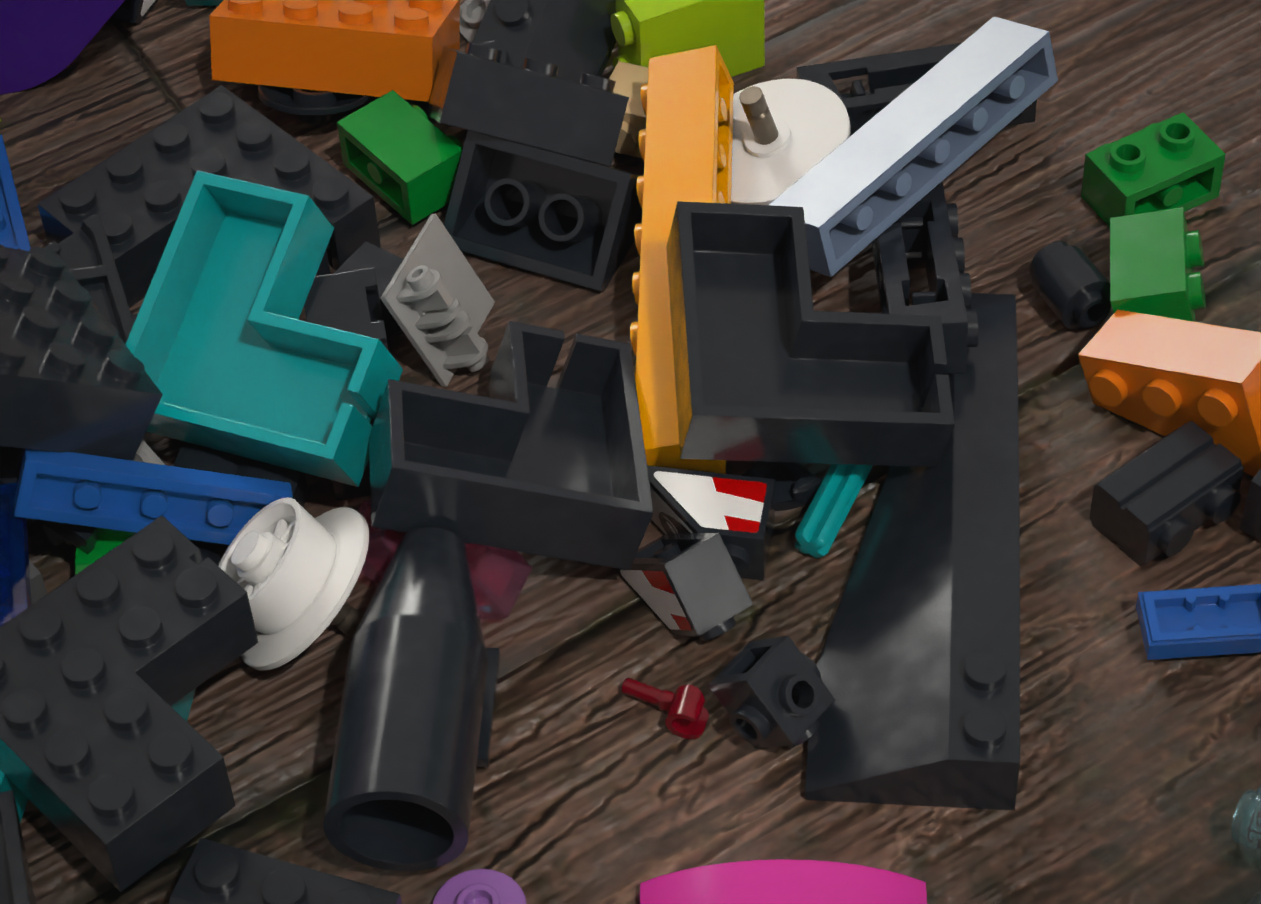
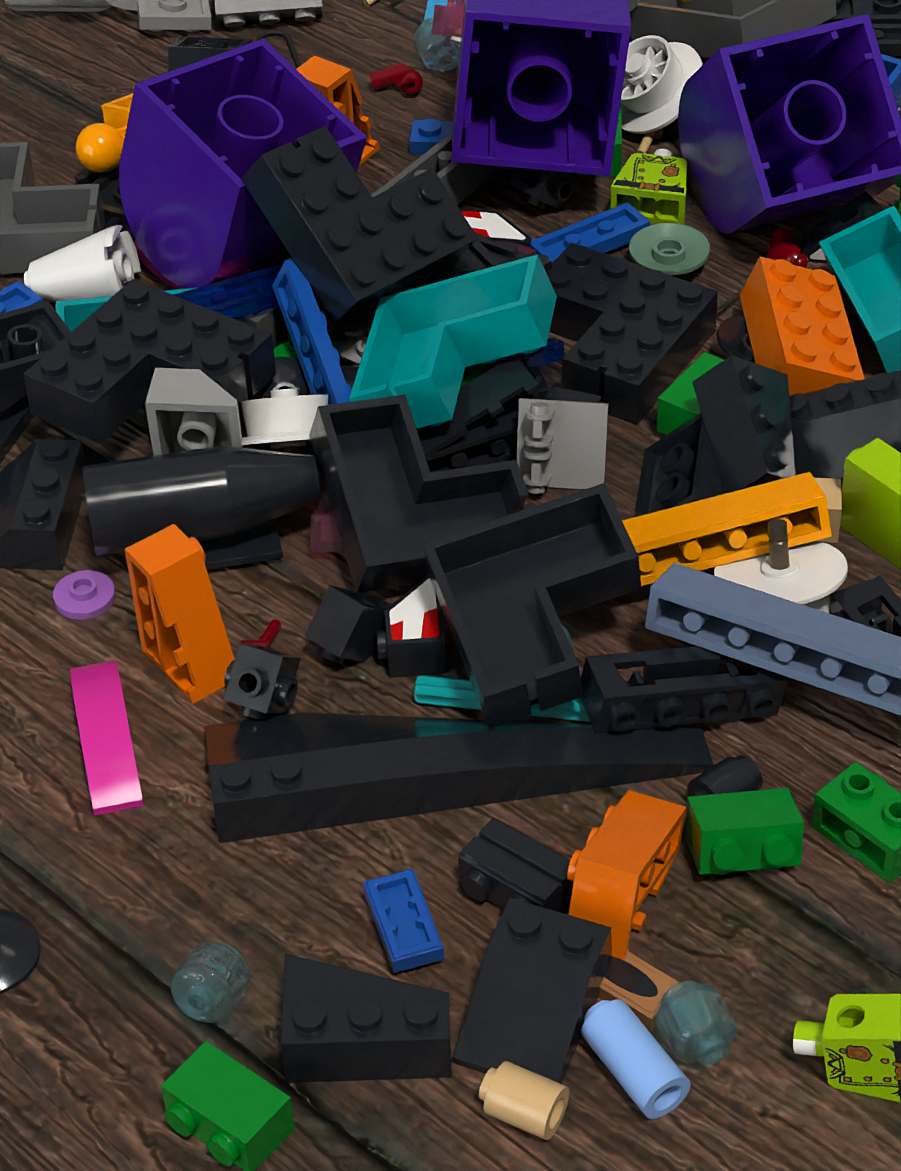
camera: 75 degrees right, 5 degrees down
none -> orange wedge [125,524,235,704]
none -> light grey slope [145,368,243,456]
none -> sand green dish [629,223,710,275]
none -> dark red arm [768,228,808,268]

